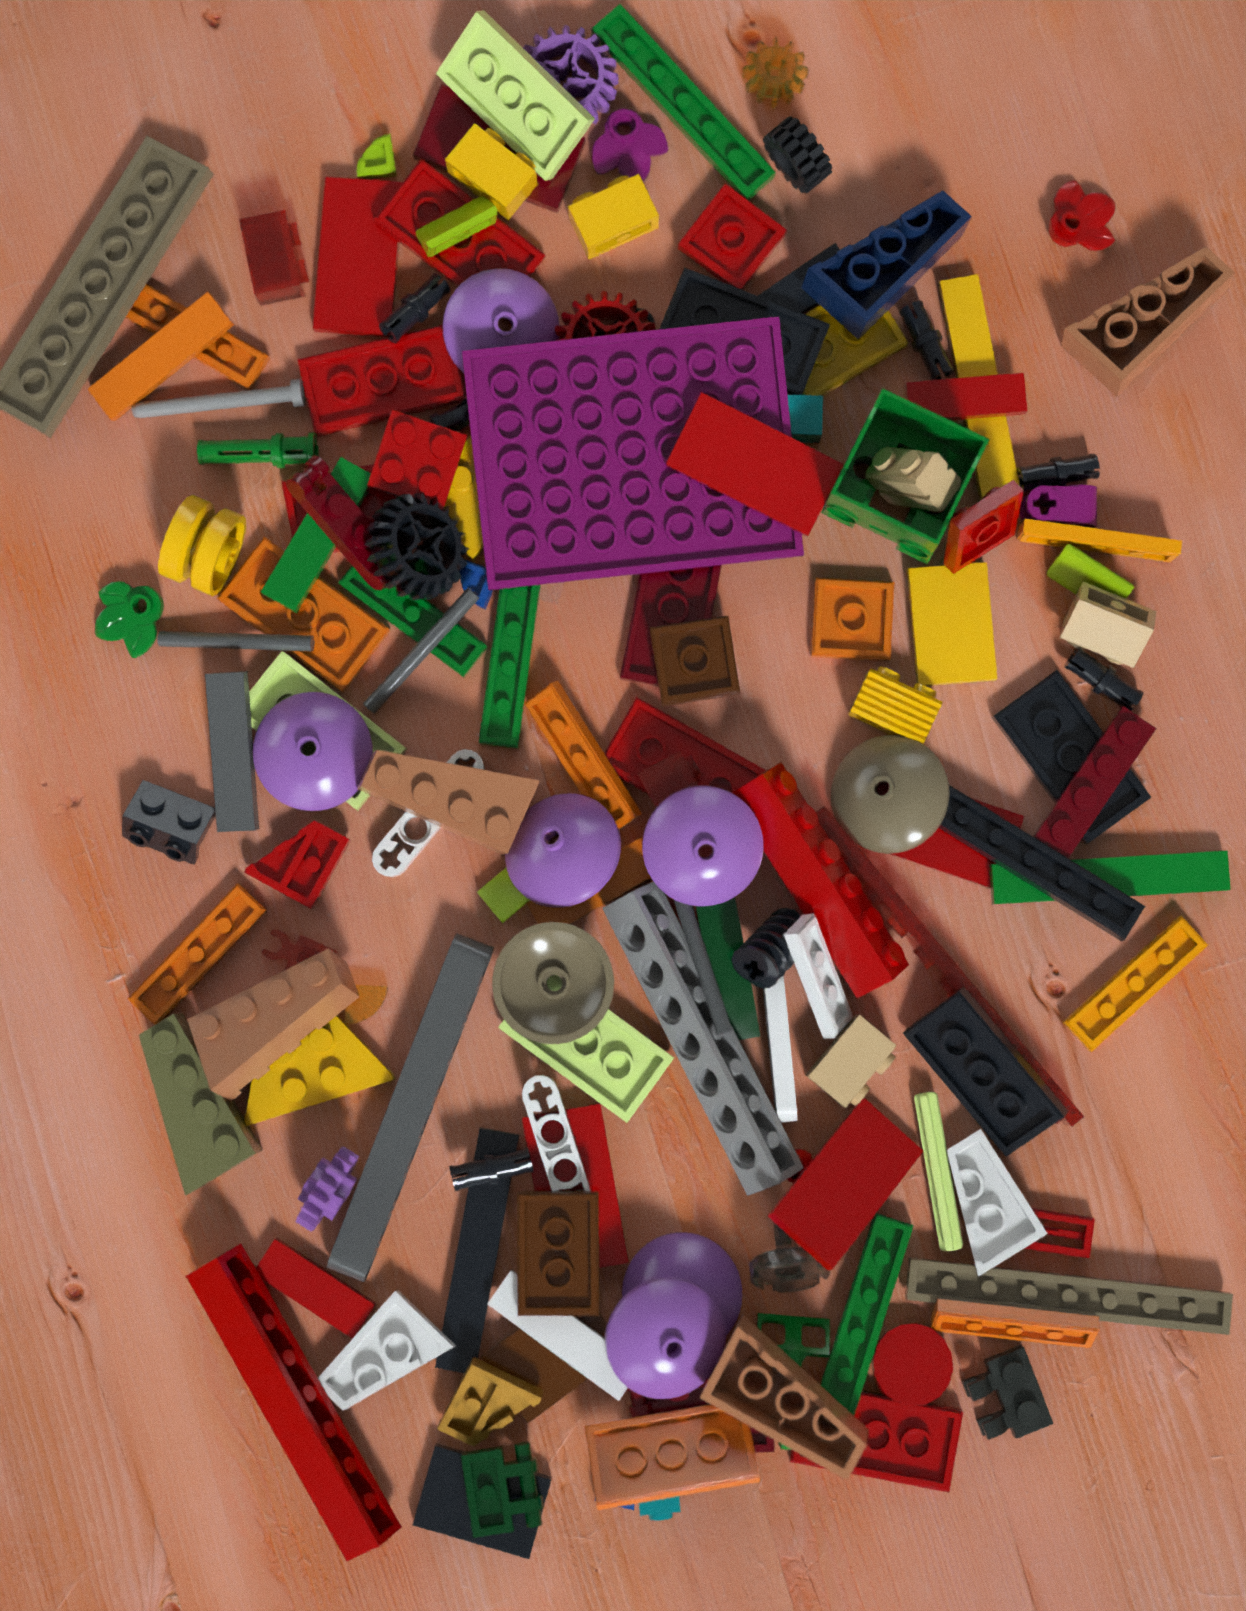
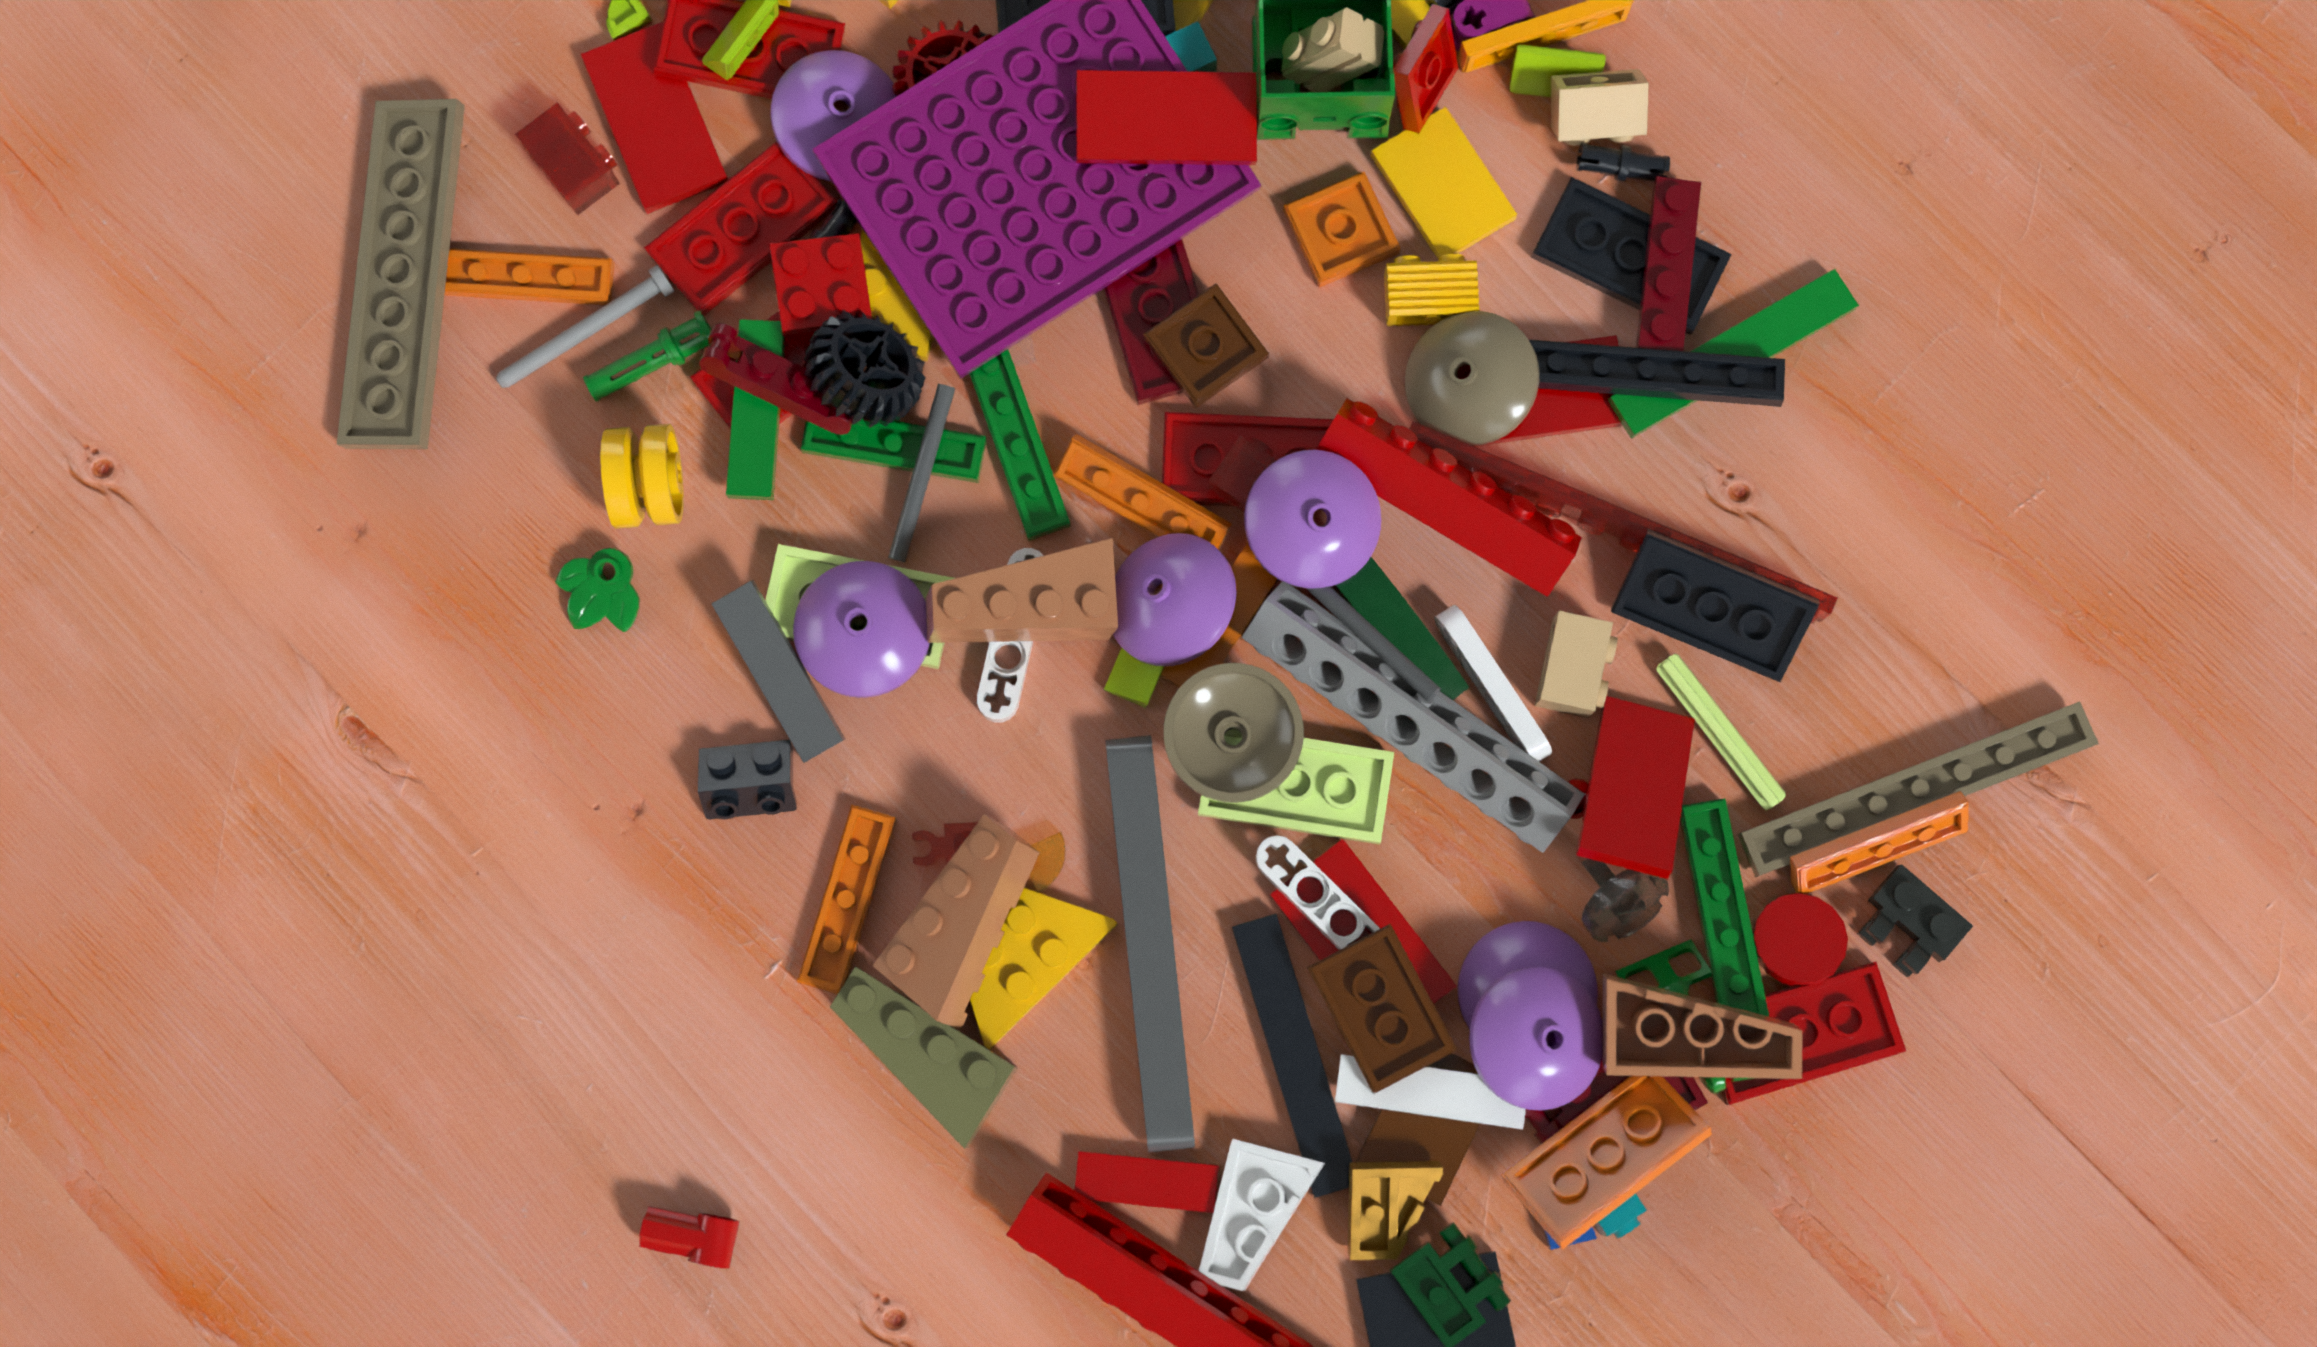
camera: 30 degrees left, 5 degrees down
orange tile [87,291,235,421] -> none
dark grey bar [157,631,315,651] -> none
orange tile [217,536,391,693] -> none
red wing [244,820,351,909] -> none
medium lavender gear [295,1146,360,1232] -> none
black pin [379,273,450,343] -> none
black pin [449,1147,534,1192] -> none
blue tile [459,559,493,610] -> none
black piece [731,908,801,989] -> none
white tile [784,914,853,1039] -> none
white wing [947,1129,1047,1277] -> none
red tile [1025,1208,1095,1259] -> none
light orange tile [1062,916,1208,1052] -> none

